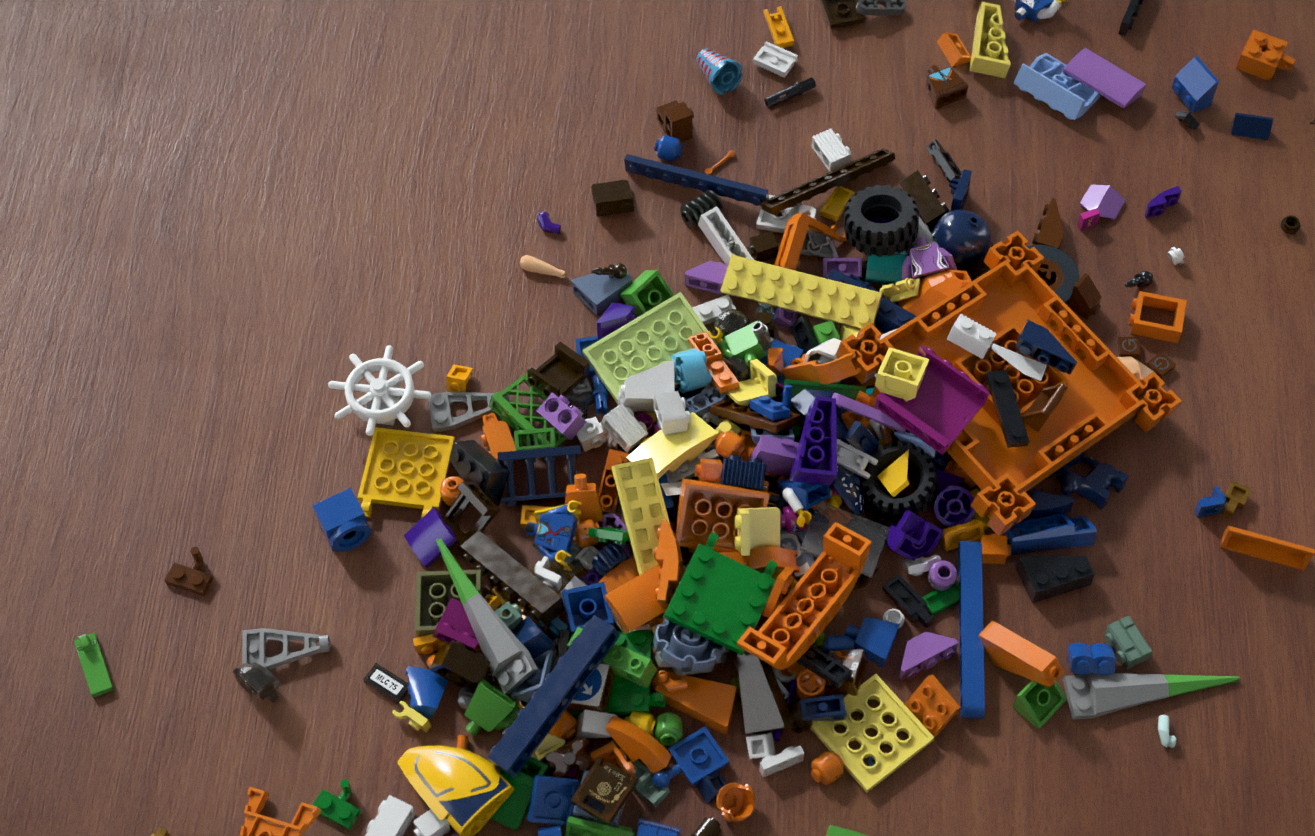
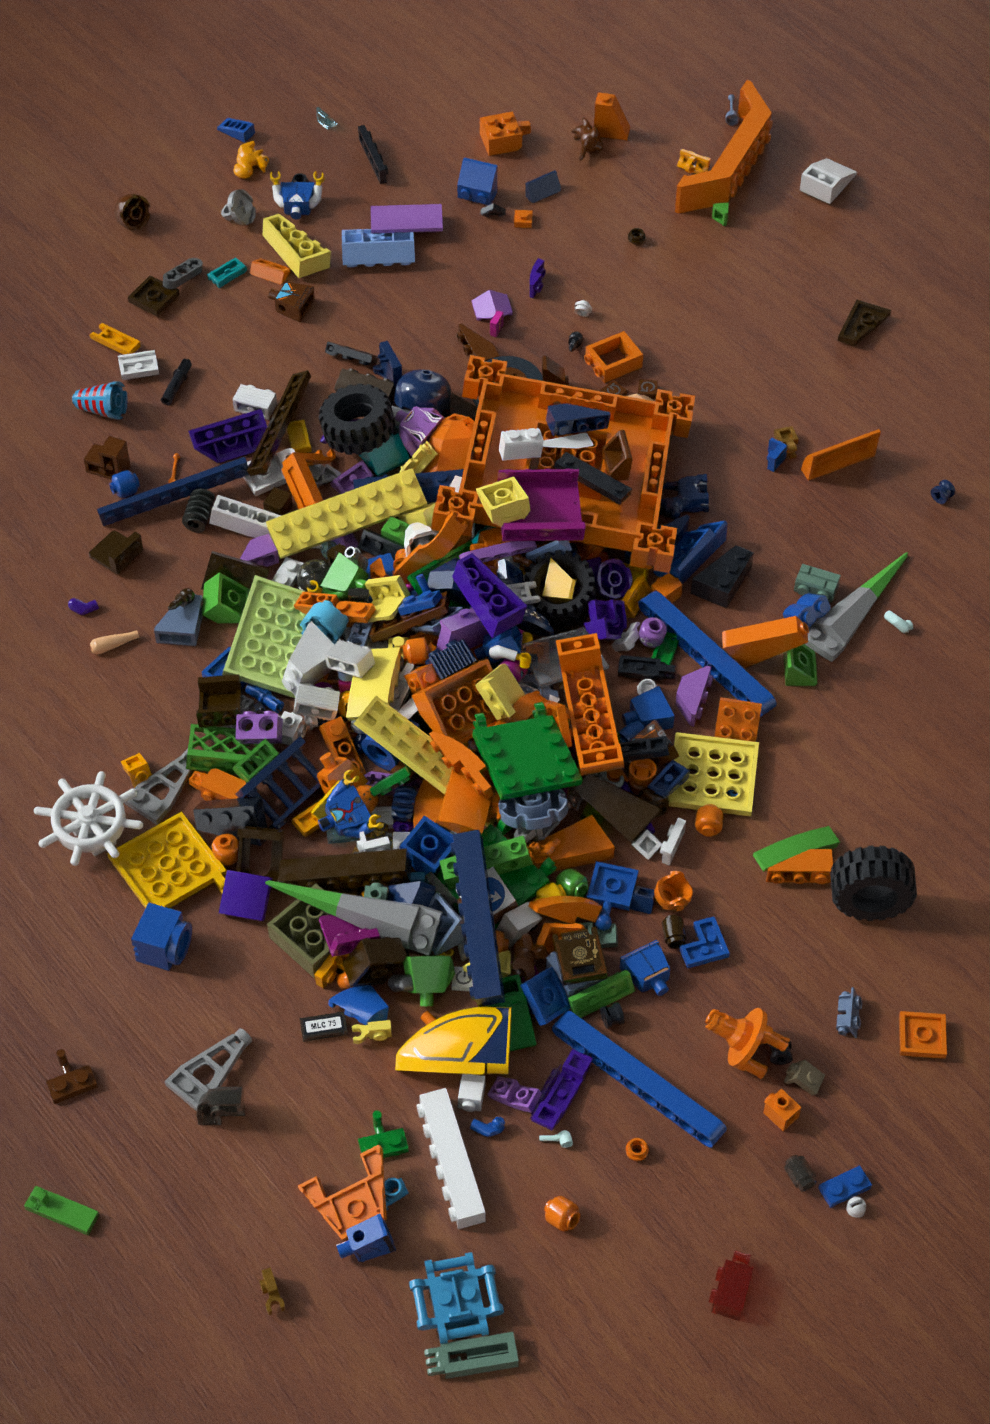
camera: 45 degrees left, 5 degrees down
dark purple slope [597,302,637,339] -> none
none -> dark purple wedge [188,409,267,463]
none -> dark brown wing [201,551,270,590]
none -> teal tile [207,257,247,288]
none -> orange plate [514,210,533,228]

